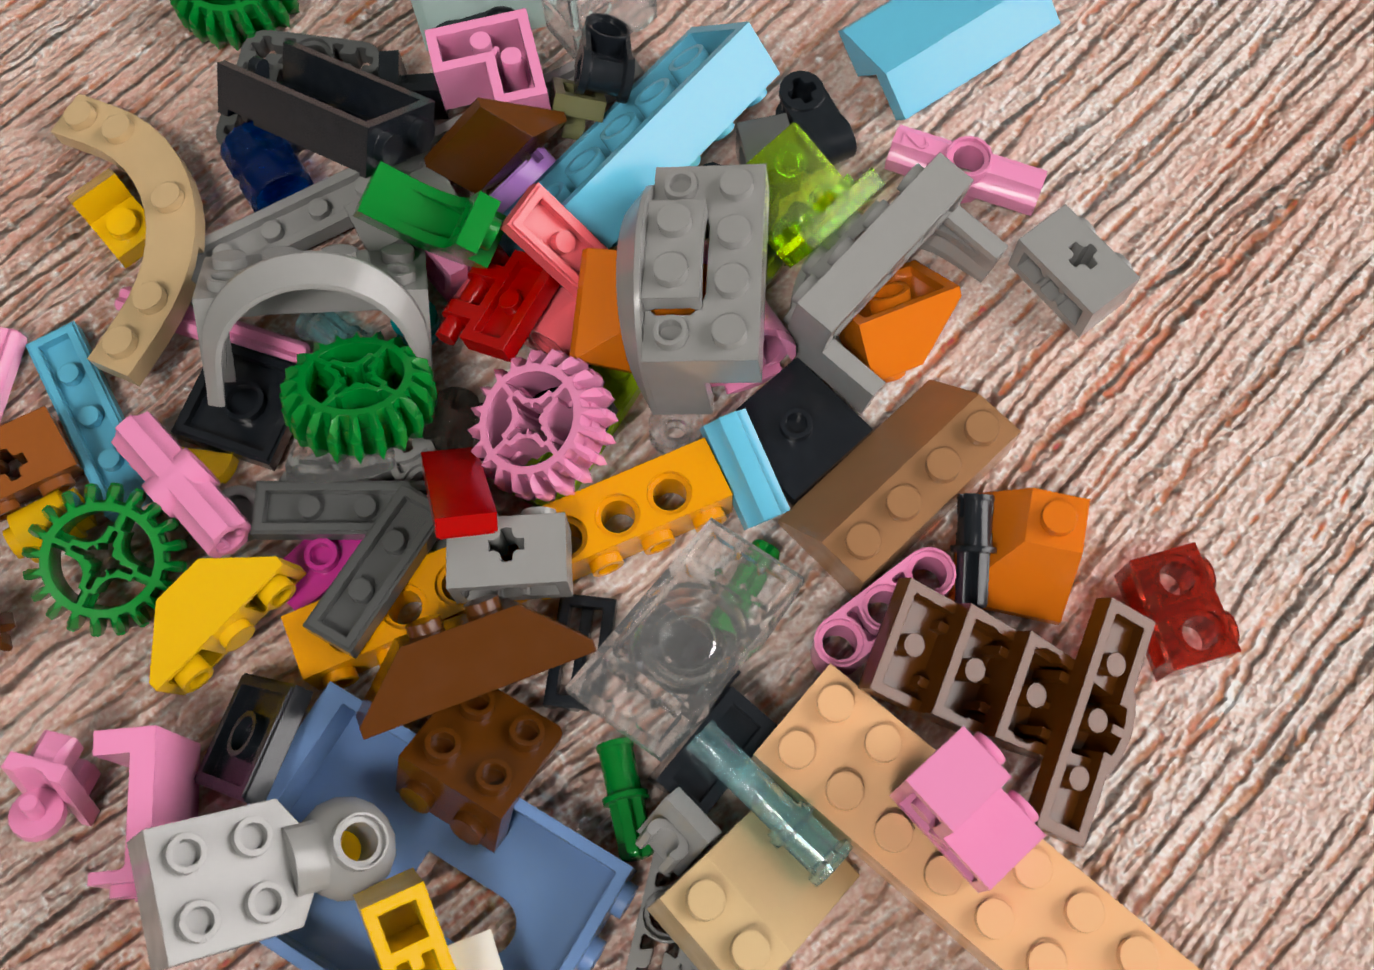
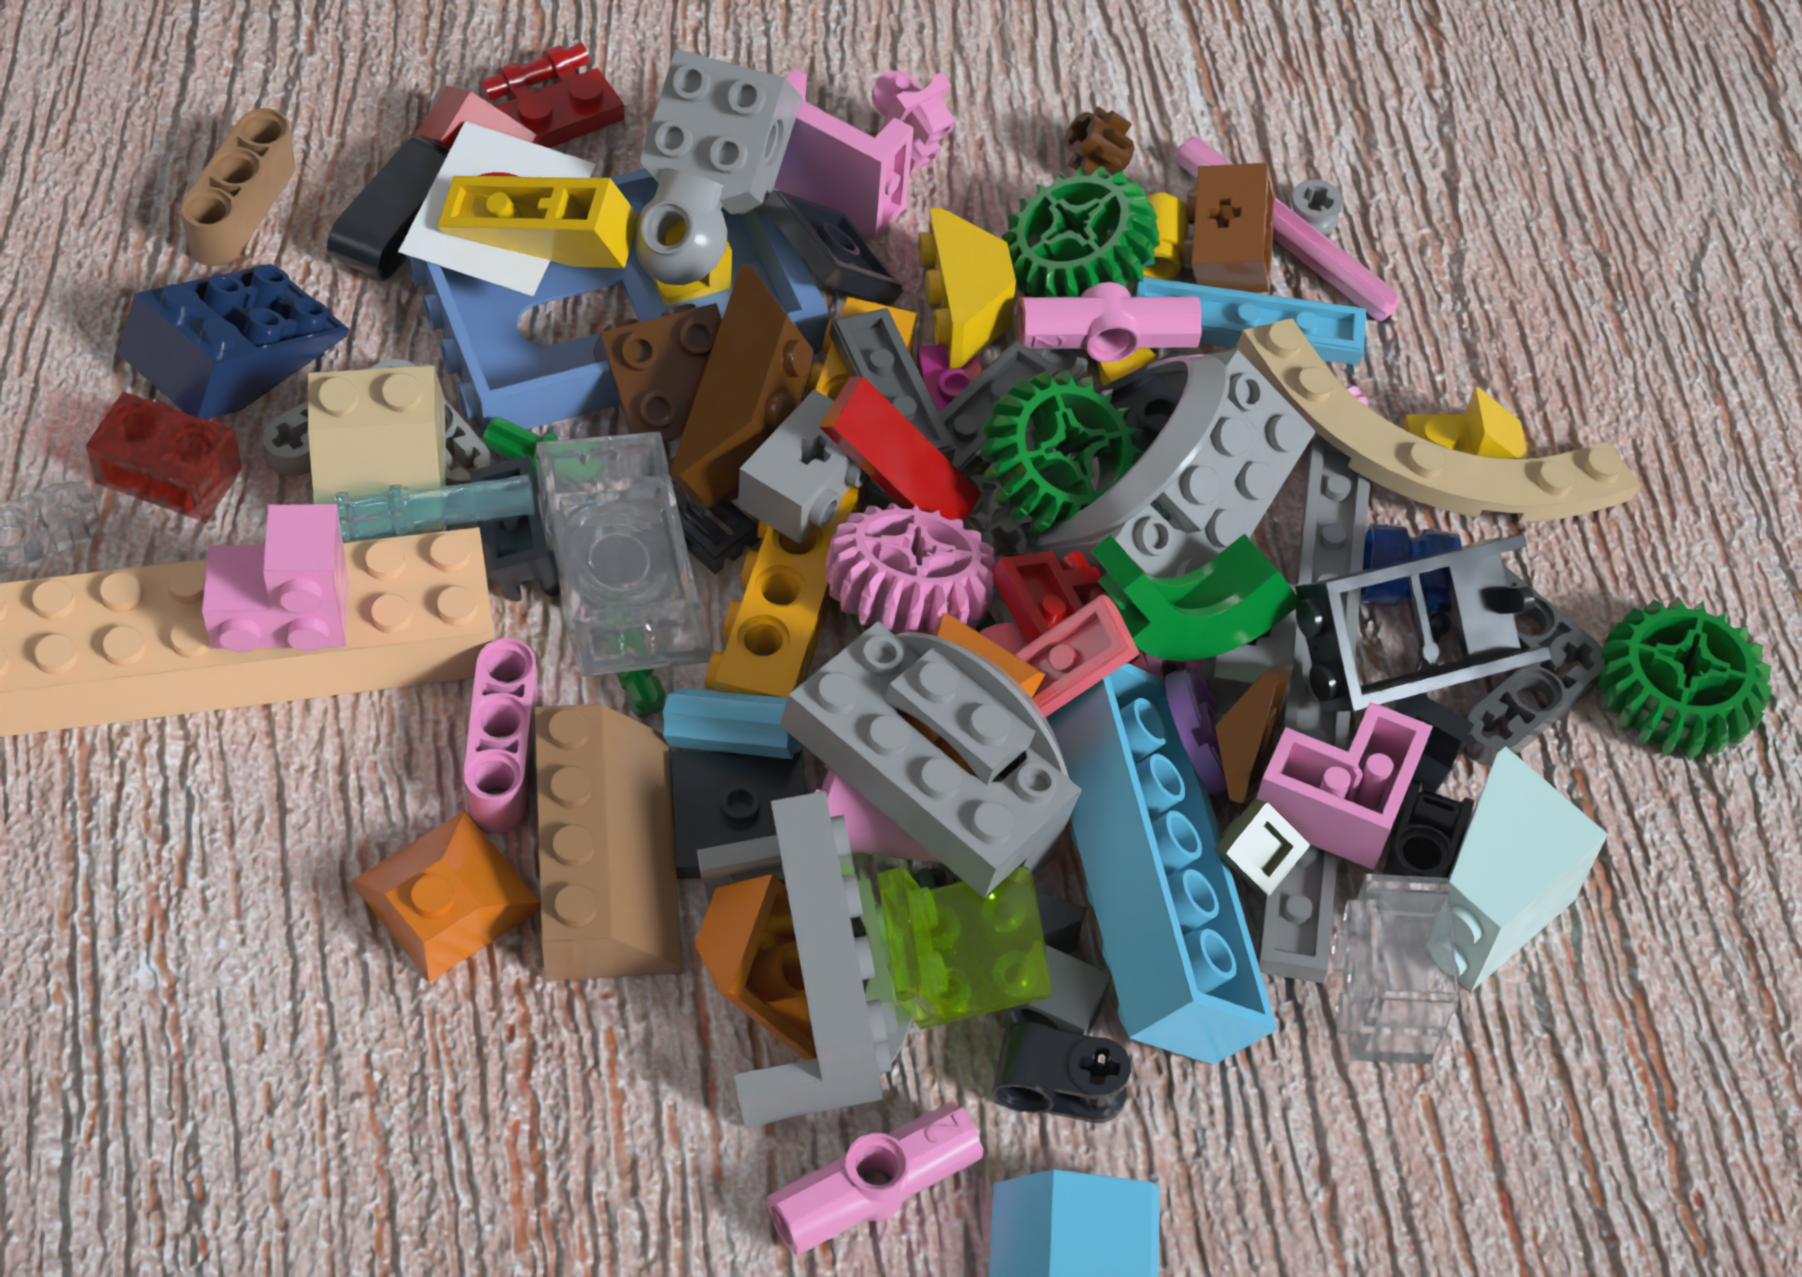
camera: 120 degrees right, 15 degrees down
black piece [574,13,635,104] -> none
light grey tile [635,787,722,877] -> none
reddish brown slope [858,578,1156,848] -> none
black axle [950,493,997,609] -> none
light grey brick [1008,204,1140,338] -> none
clear red brick [1114,542,1241,682] -> none

